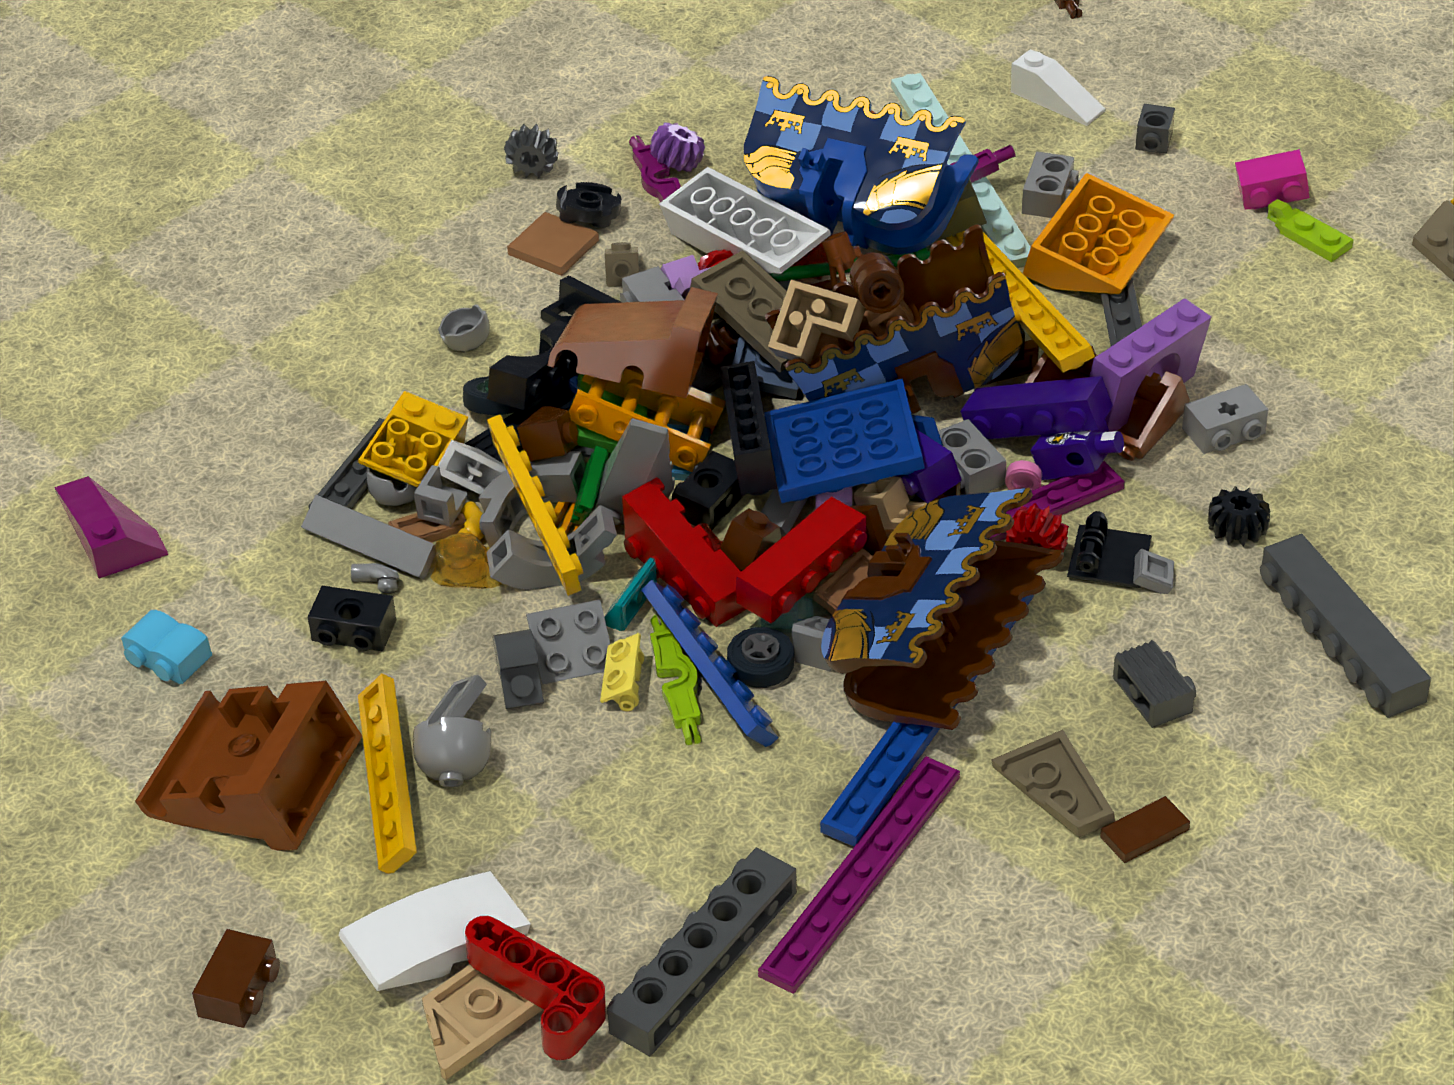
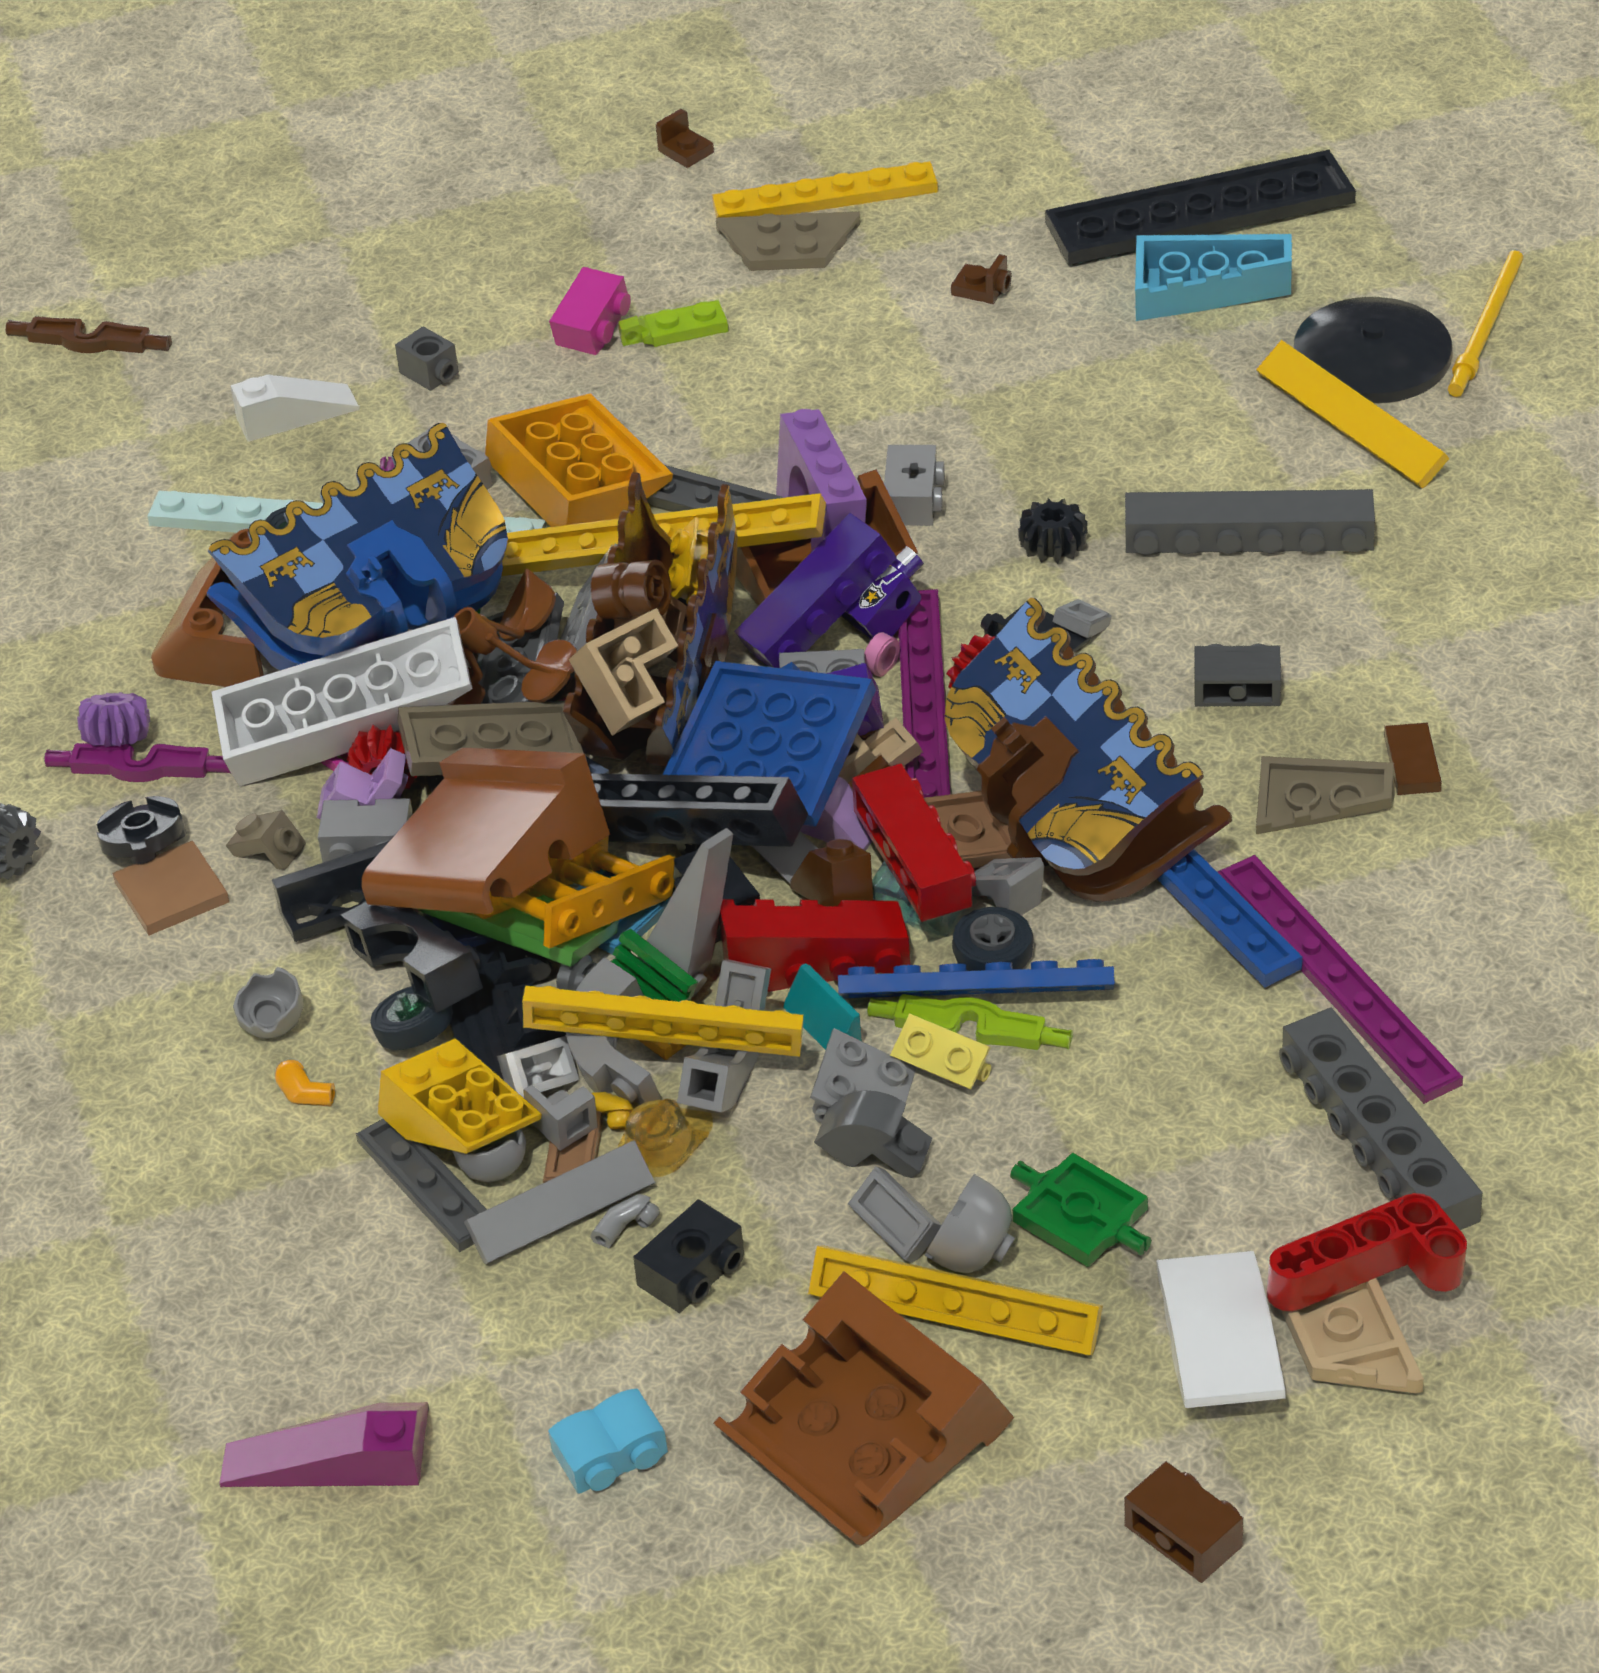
camera: 60 degrees left, 0 degrees up
reddish brown slope [517,406,578,461] -> none
none -> light orange arm [275,1060,335,1106]
none -> green plate [1010,1152,1152,1267]

